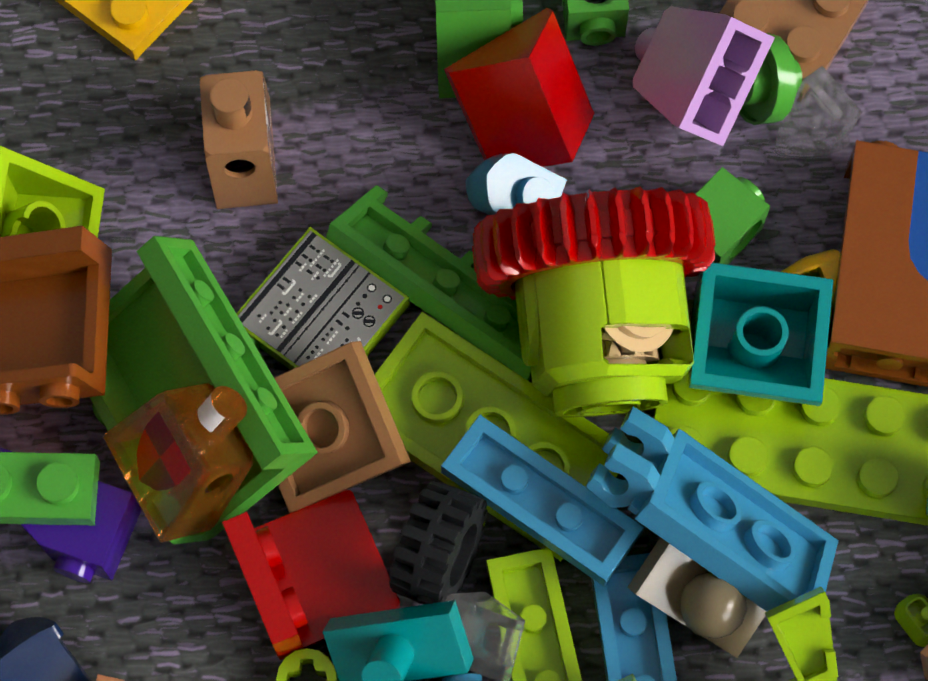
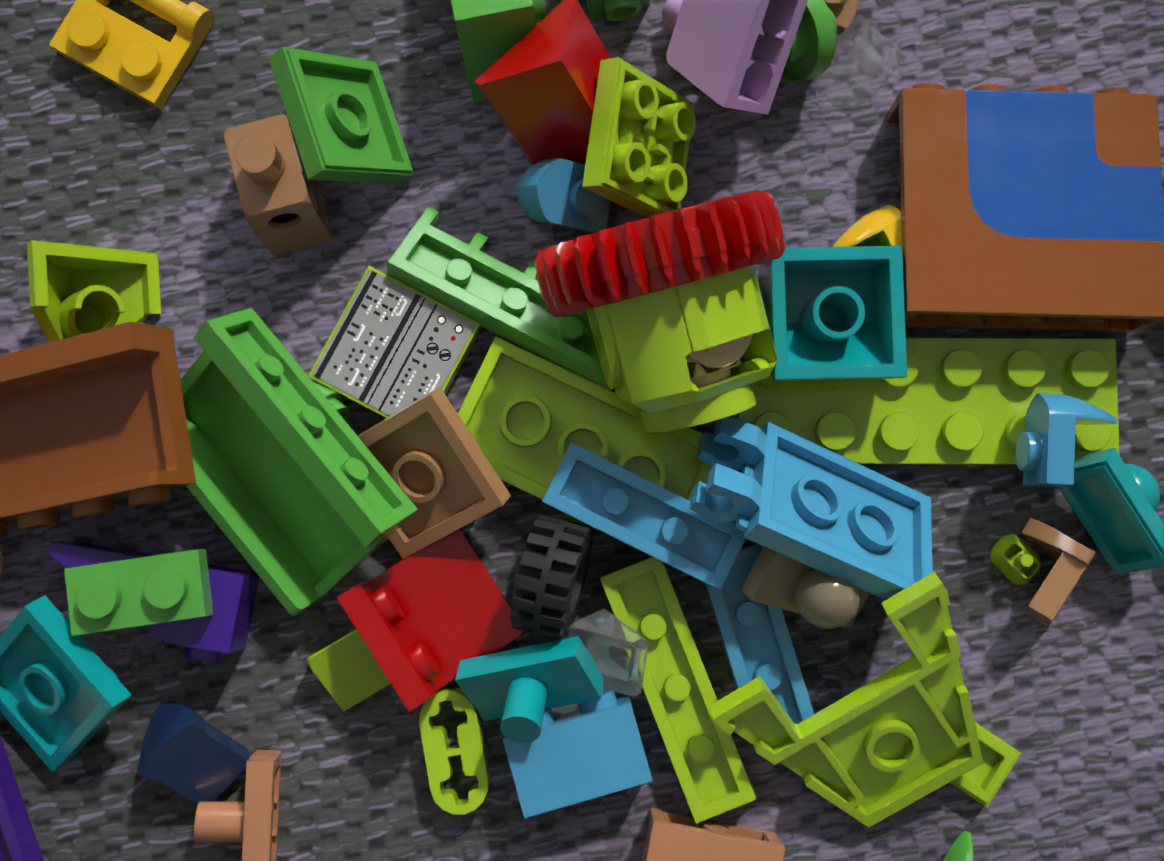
camera: 10 degrees left, 15 degrees up
clear orange torso [103,383,253,543] -> none
bright green brick [696,167,770,265] -> none
none -> bright green tile [268,47,414,184]
none -> lime slope [306,629,391,712]
none -> lime tile [582,57,696,218]

